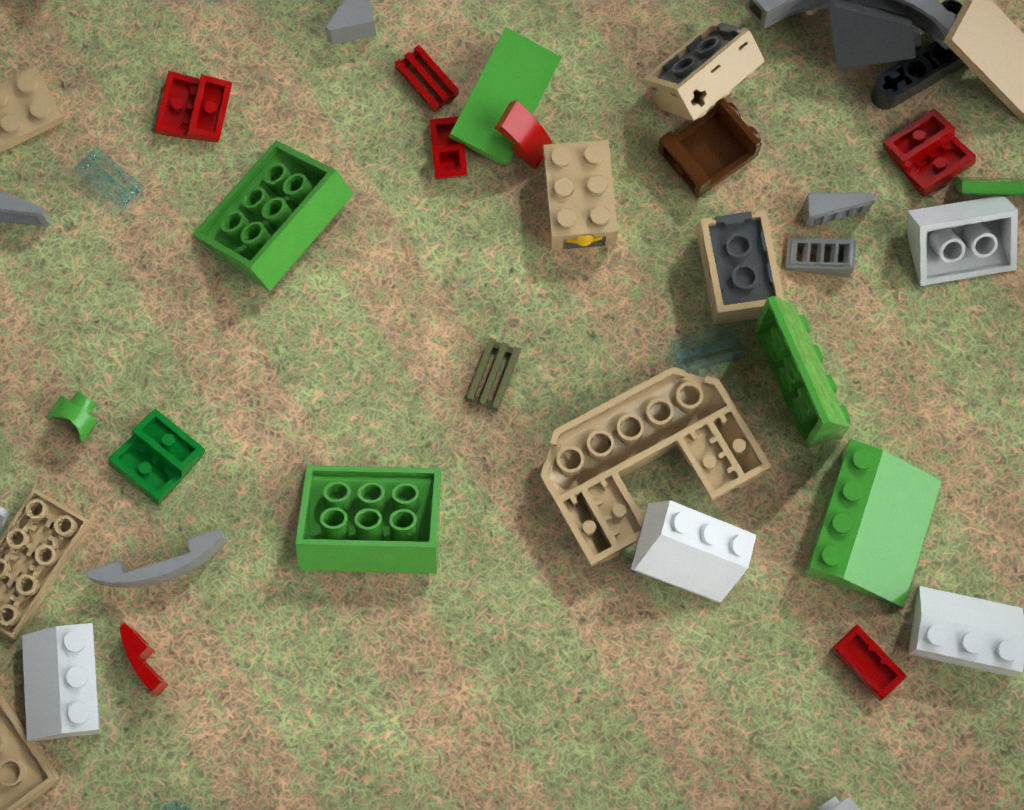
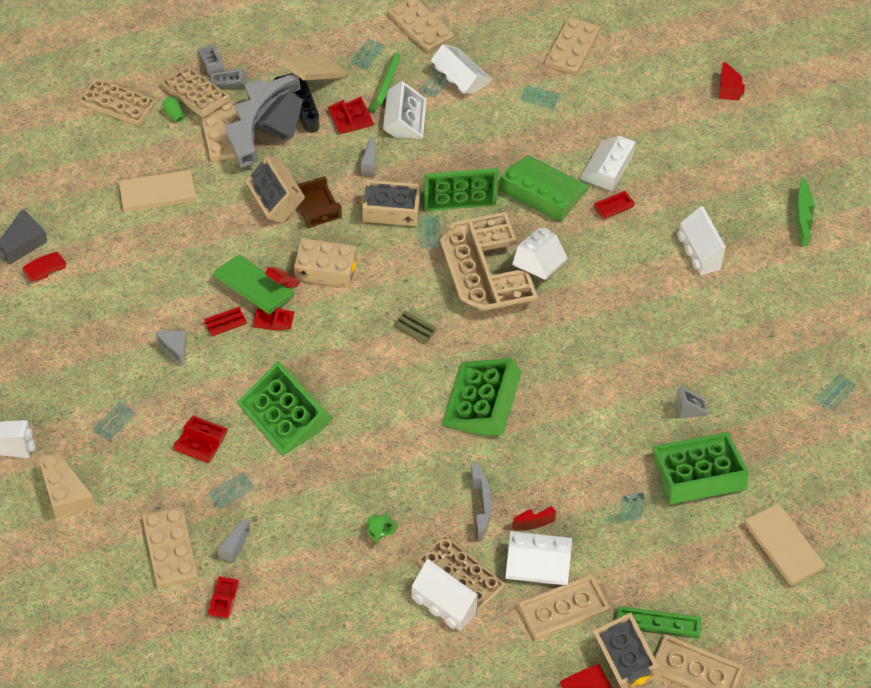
camera: 80 degrees left, 20 degrees down
green slope [108,408,205,505] -> none
light grey slope [784,237,857,278] -> none

